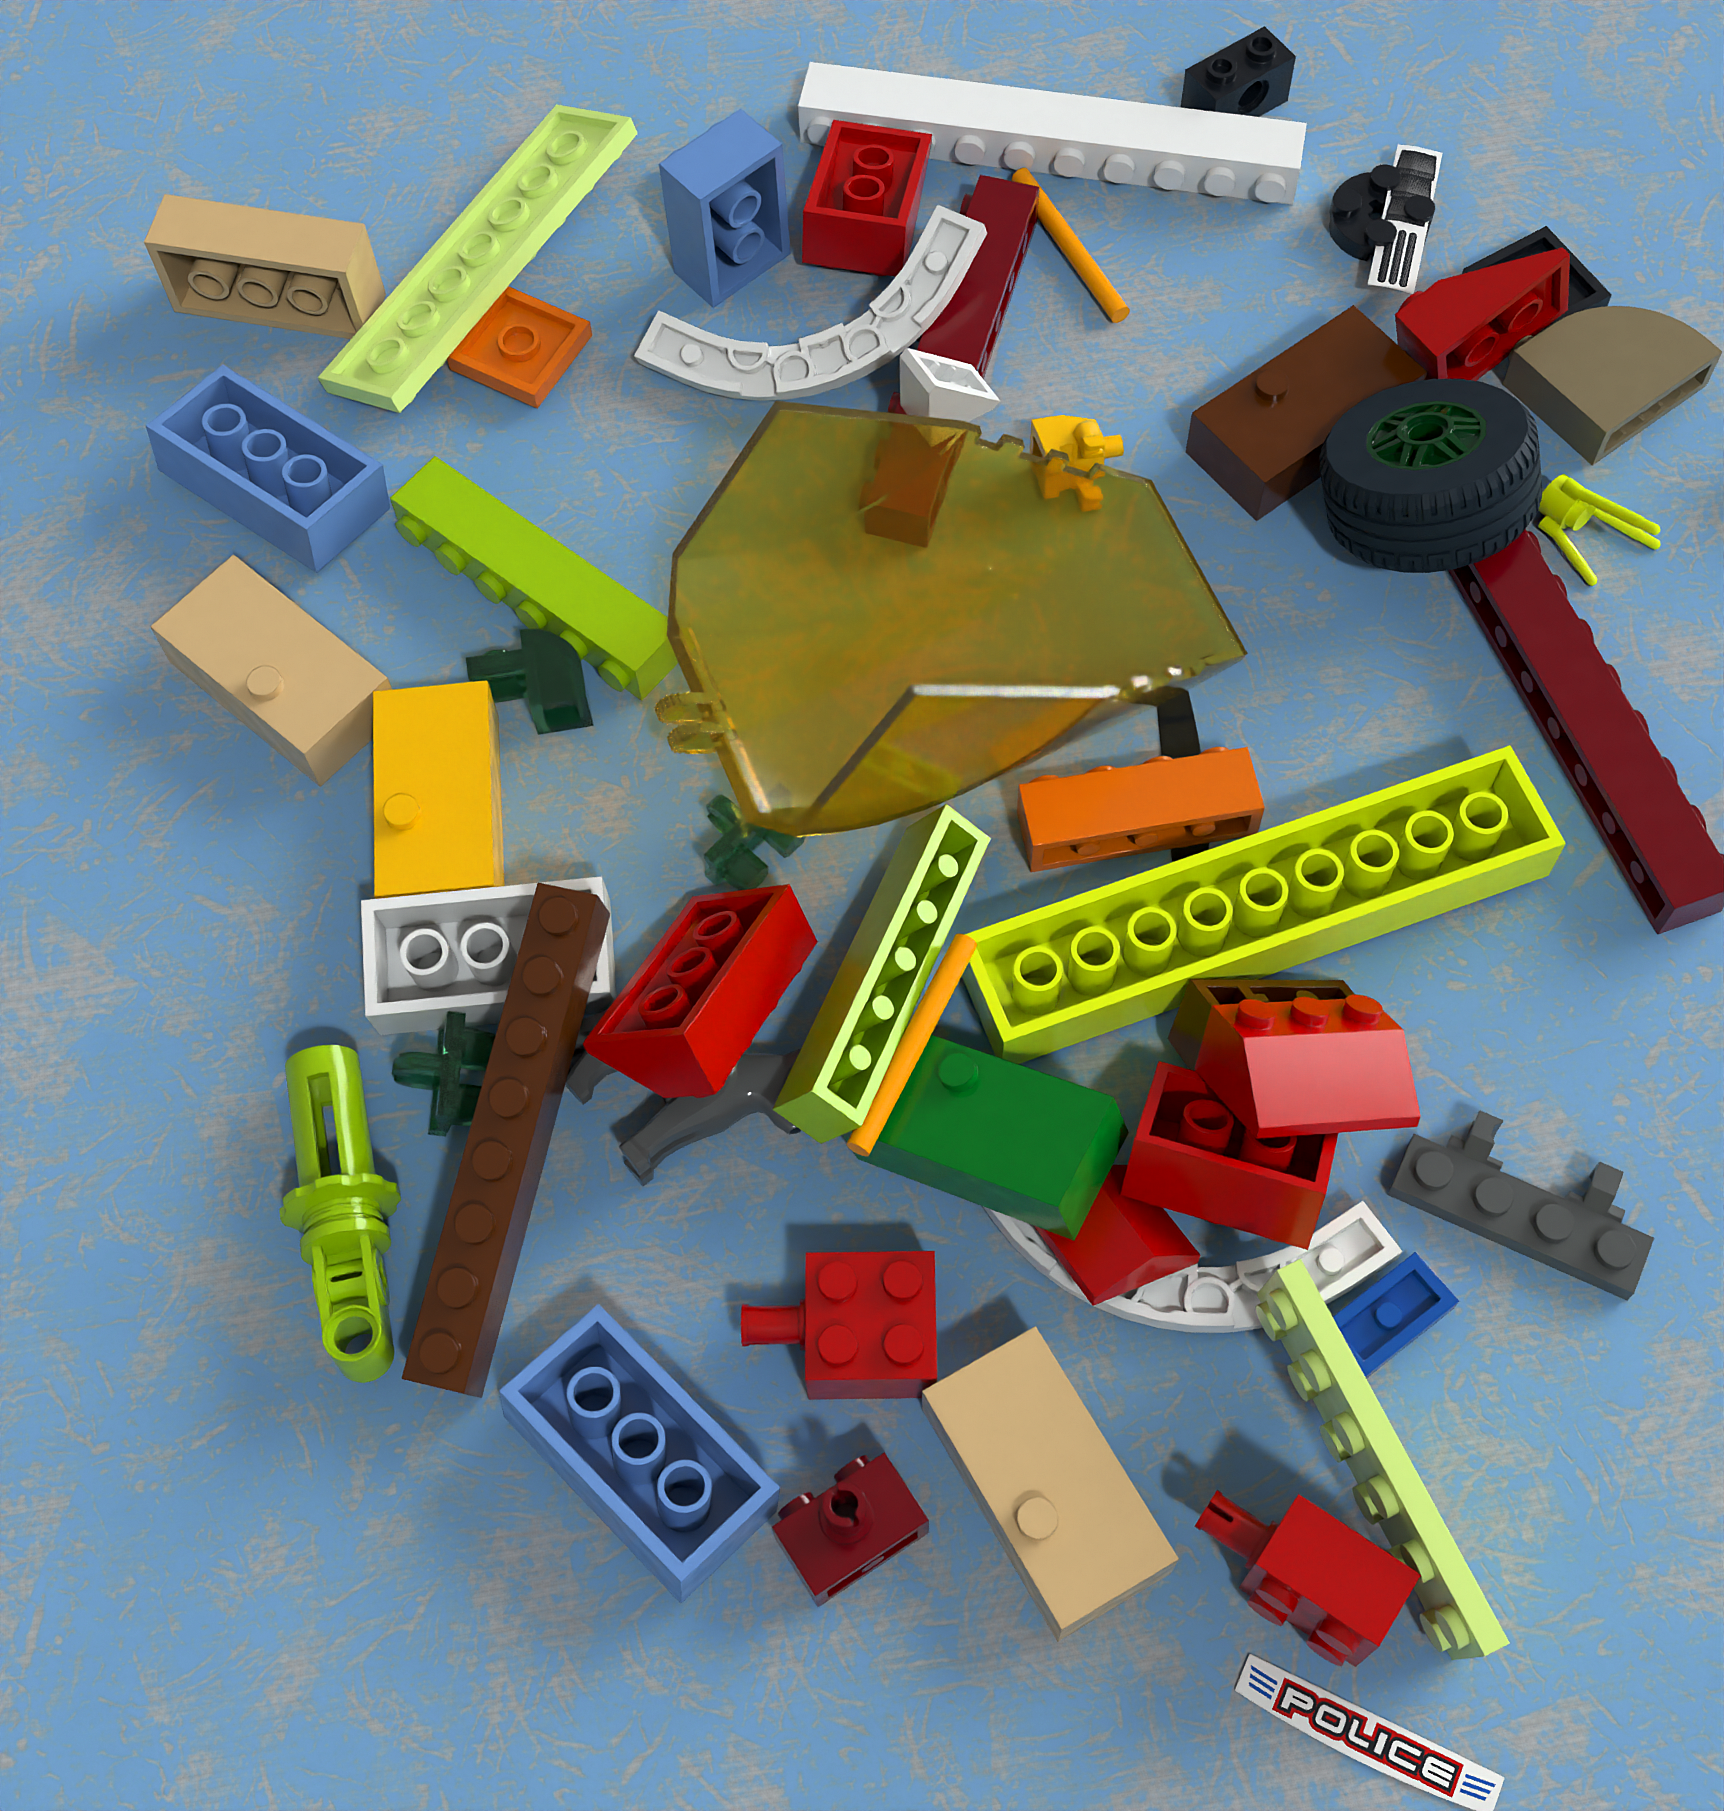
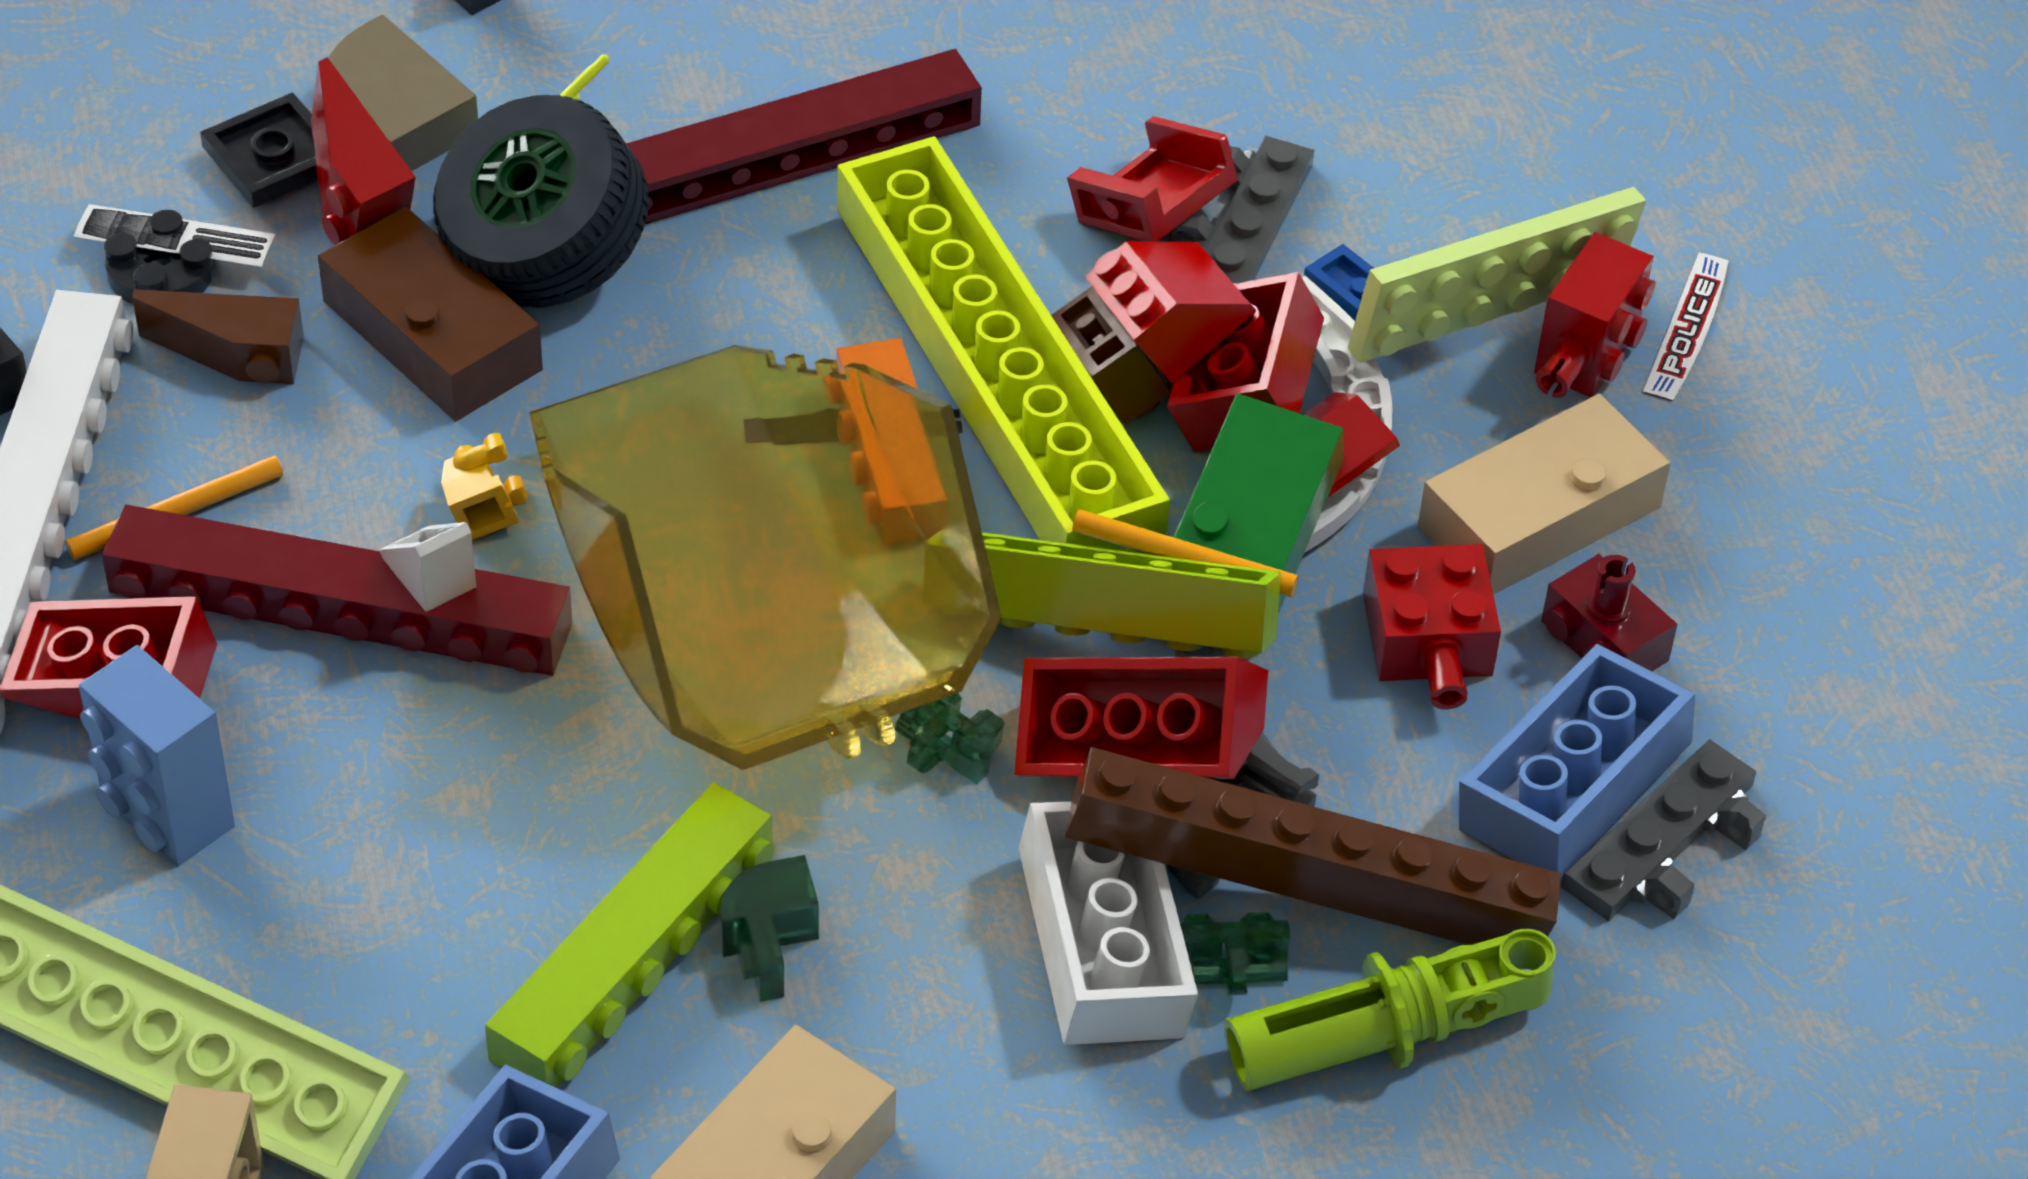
camera: 100 degrees left, 15 degrees down
yellow brick [373,680,505,899] -> none
orange plate [447,286,592,409] -> none
white plate [634,205,987,401] -> none
none -> reddish brown slope [132,289,304,384]
none -> red panel [1067,116,1238,242]
none -> dark grey hinge [1562,739,1766,921]

